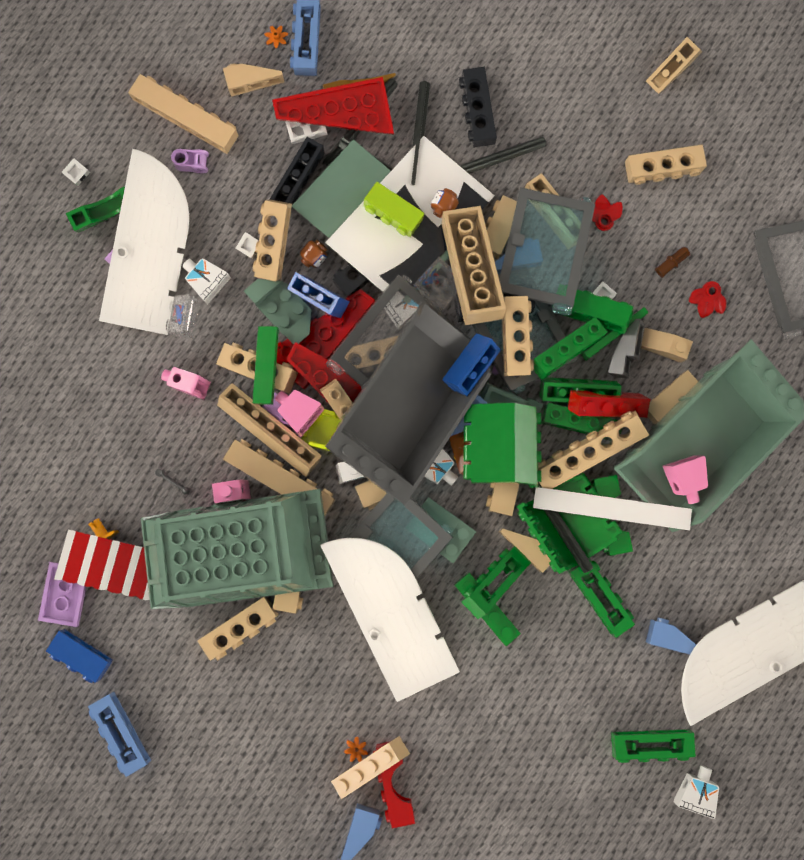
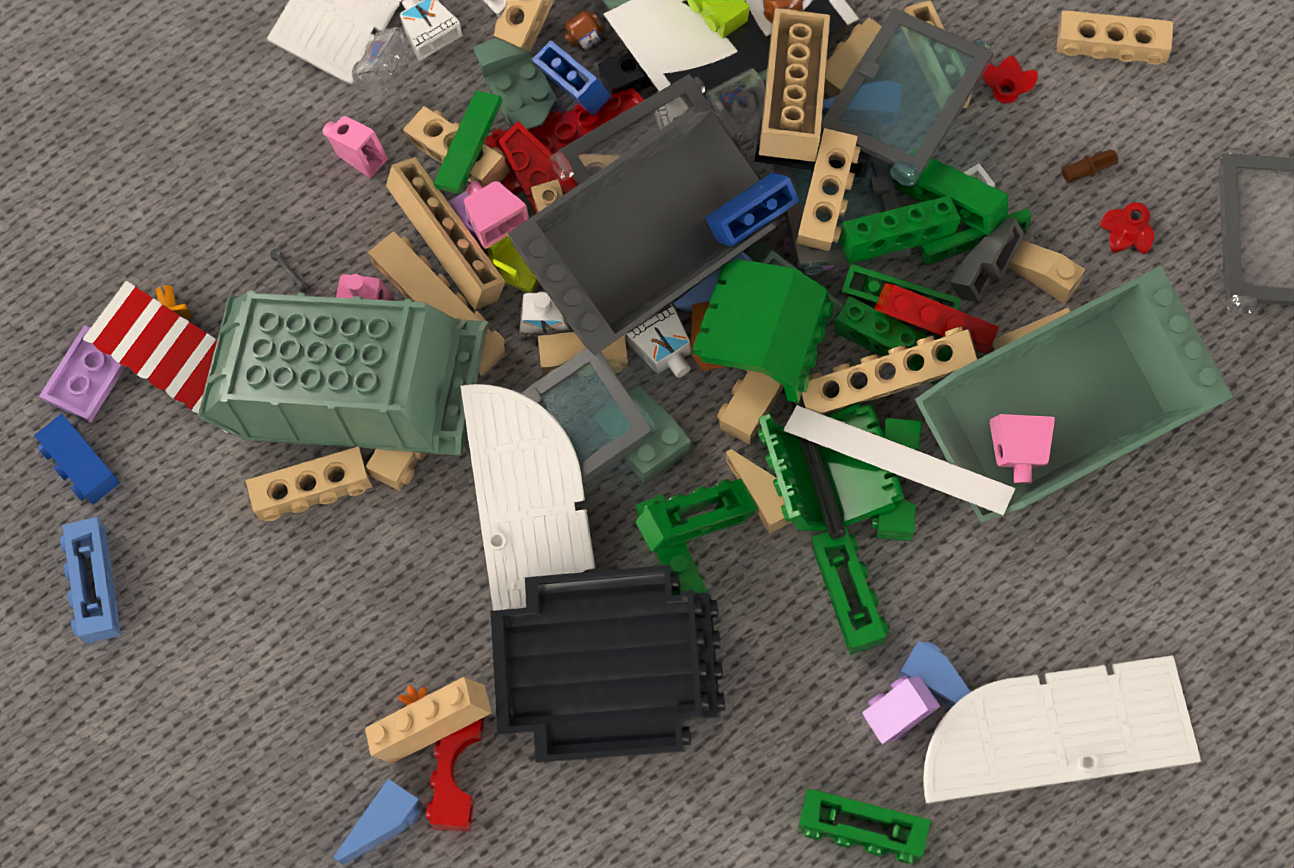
camera: 25 degrees right, 15 degrees down
none -> black panel [490,565,726,763]
none -> brick [862,675,940,744]

